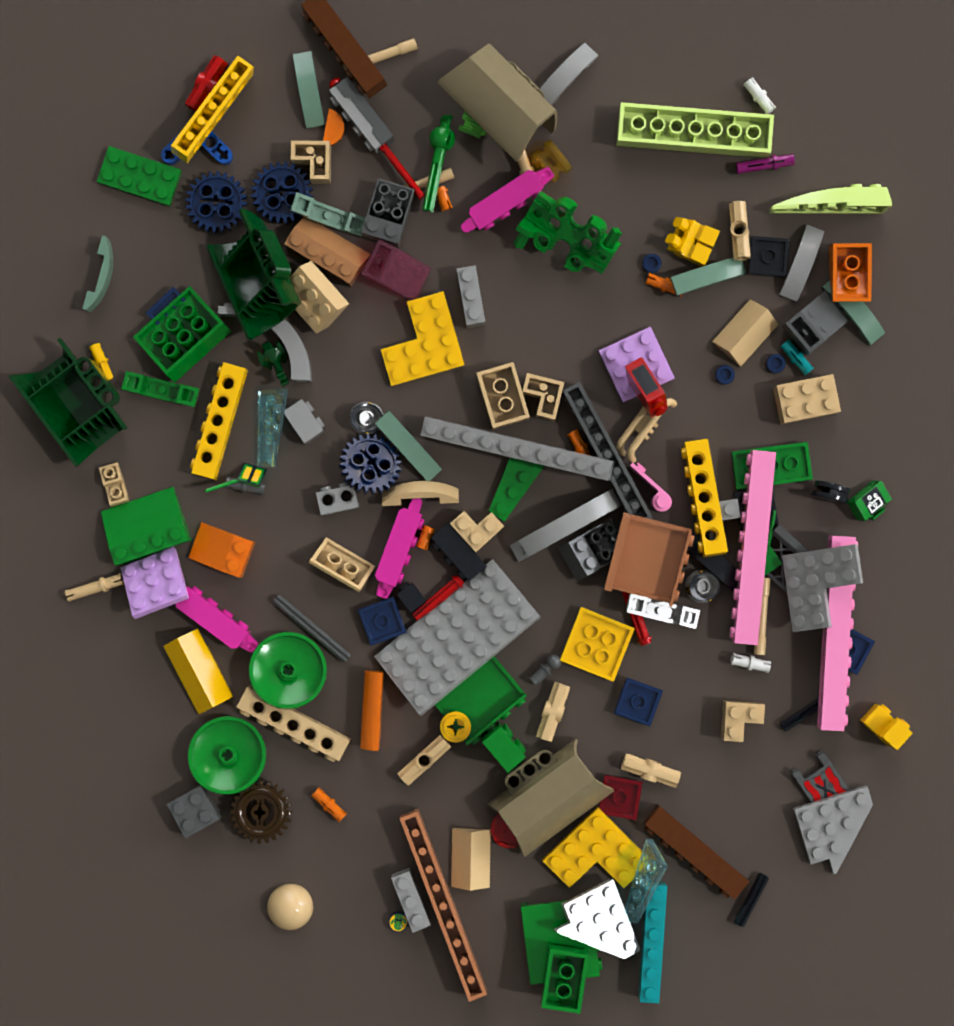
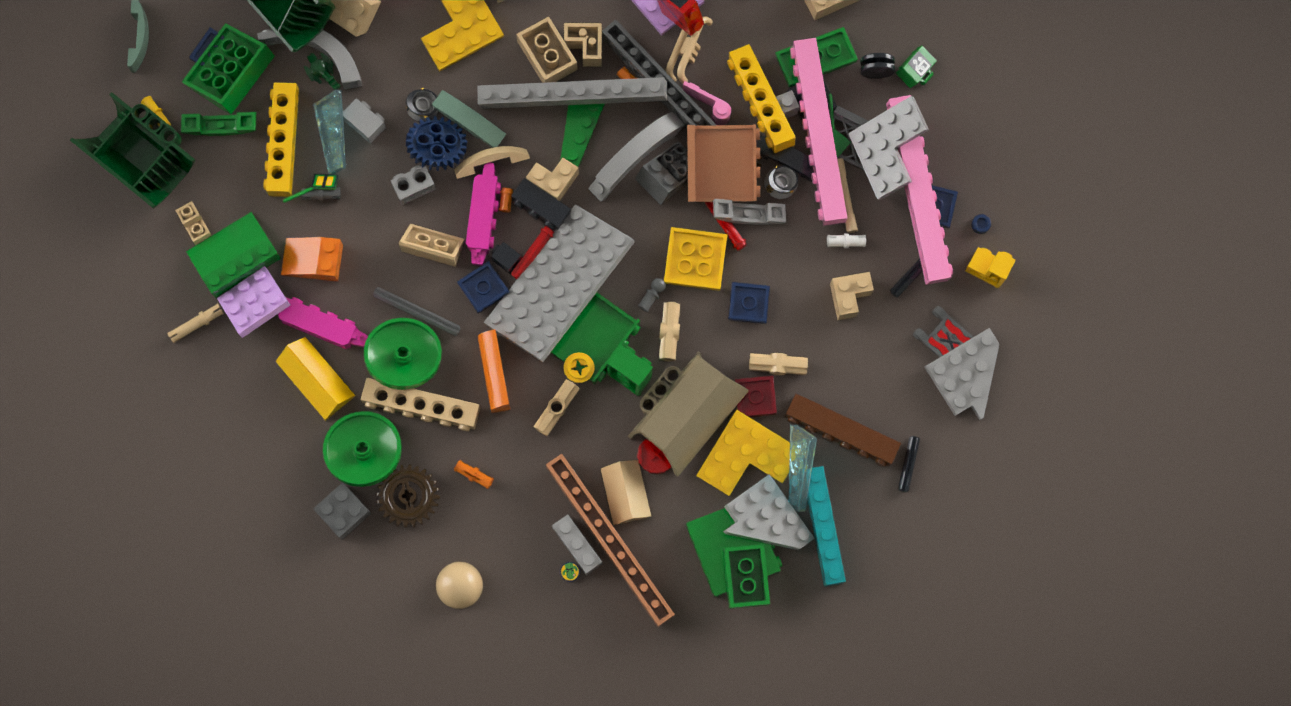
camera: 15 degrees left, 10 degrees down
none -> dark blue tile [971,214,991,234]

